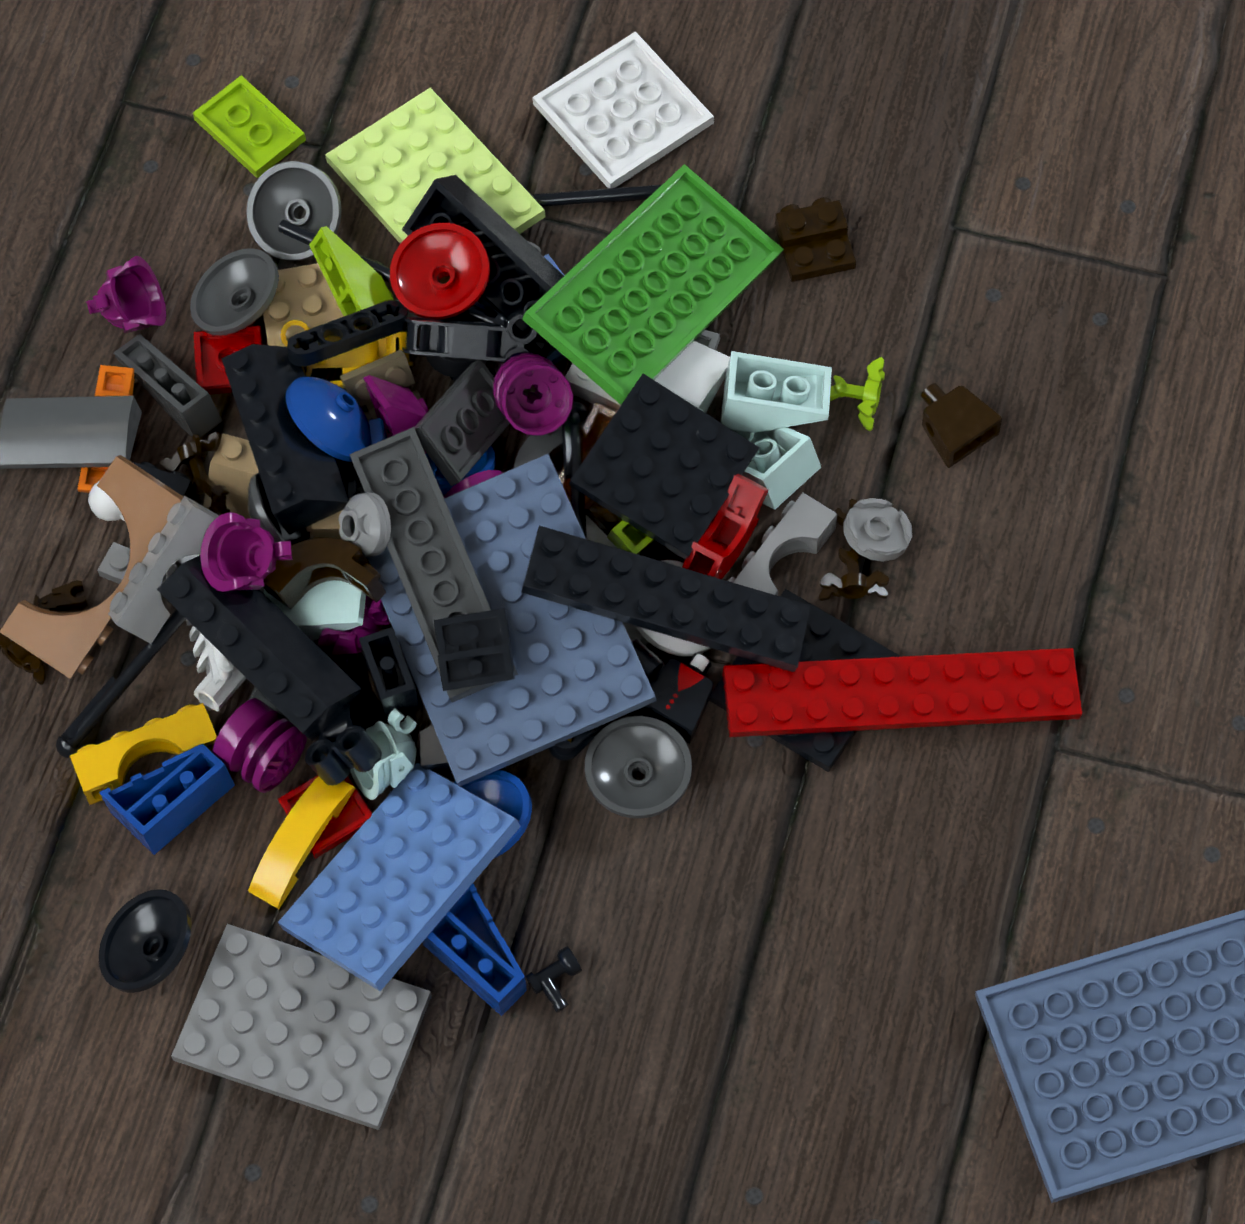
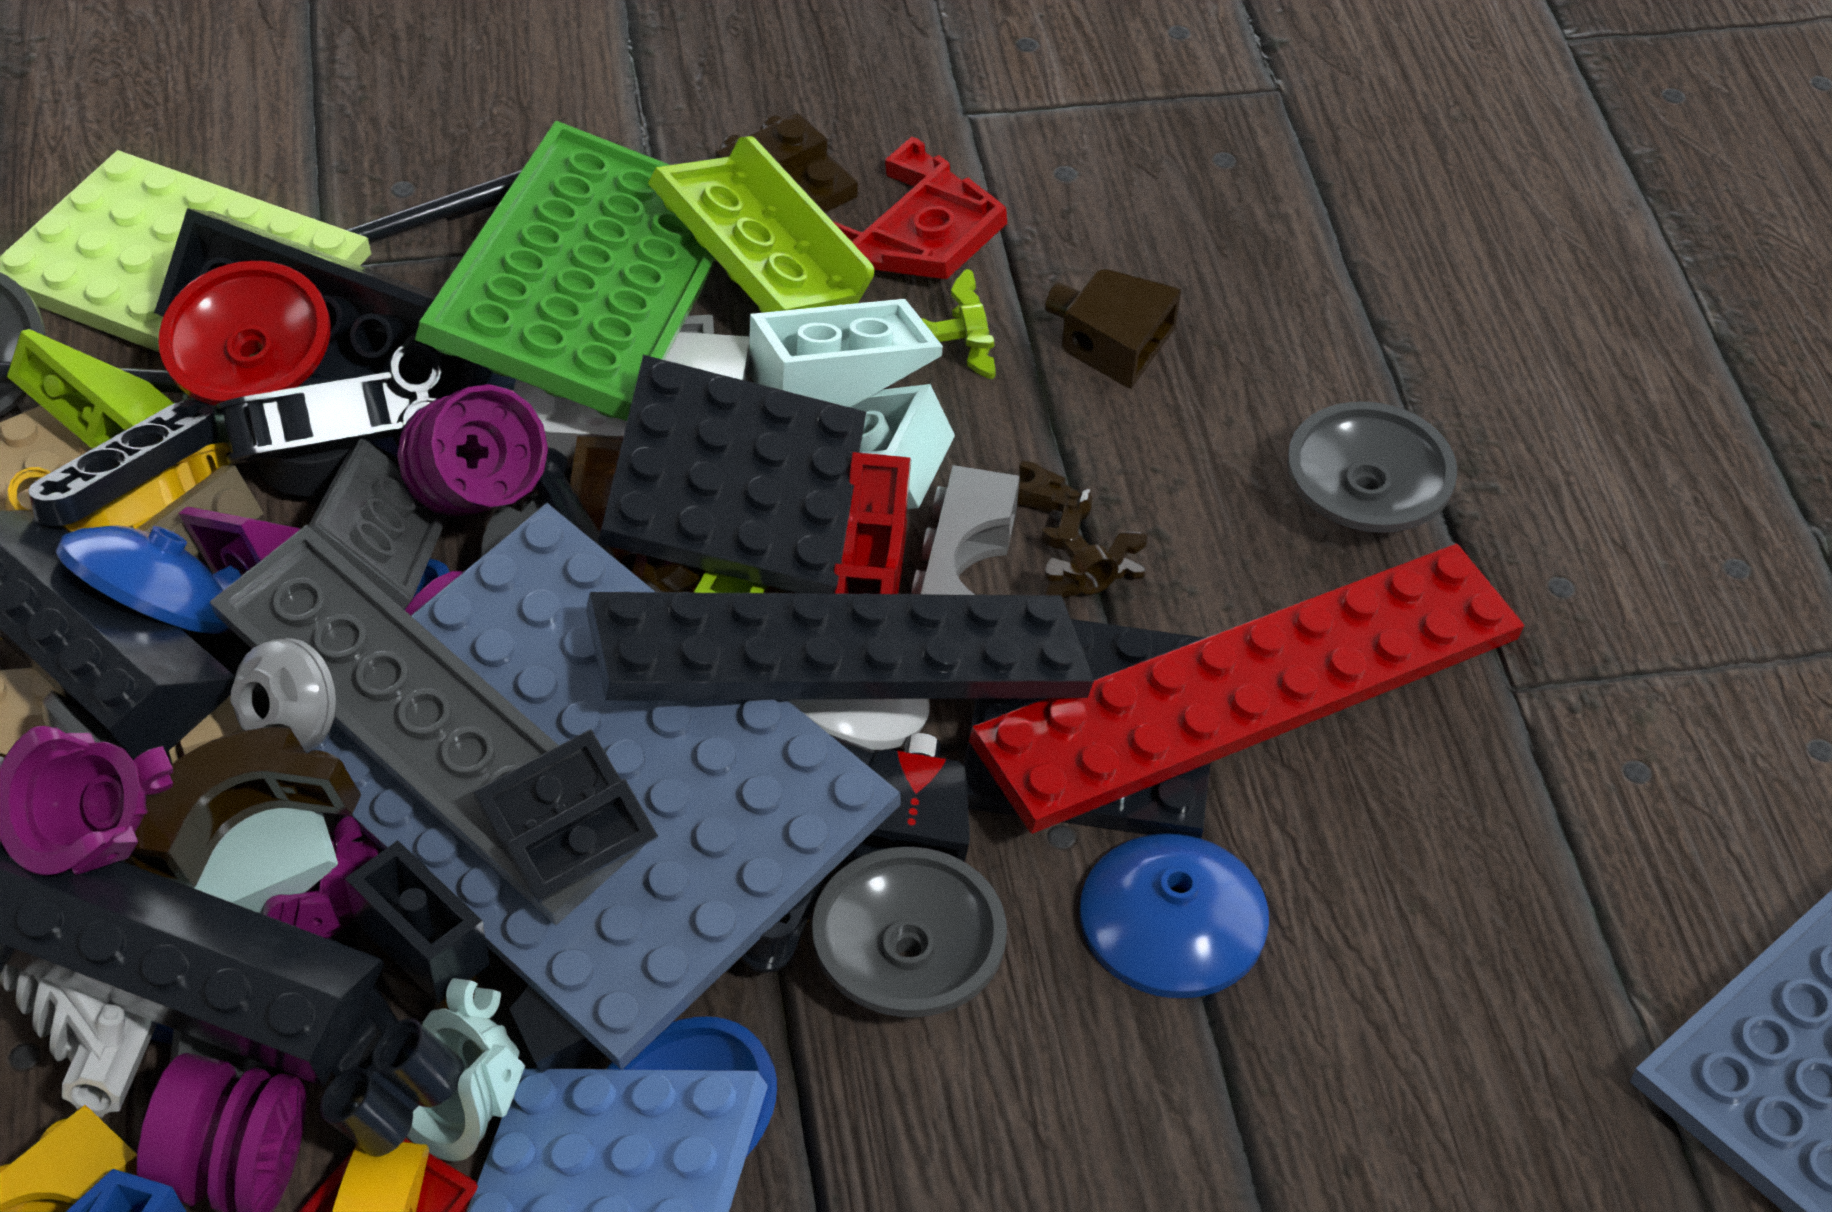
camera: 30 degrees left, 15 degrees down
white plate [533,31,714,189] -> none
light grey tile [843,498,912,562] -> none
none -> lime bracket [648,136,874,313]
none -> red wing [833,137,1008,279]
none -> blue dish [1080,833,1269,998]
none -> dark grey dish [1287,401,1457,533]

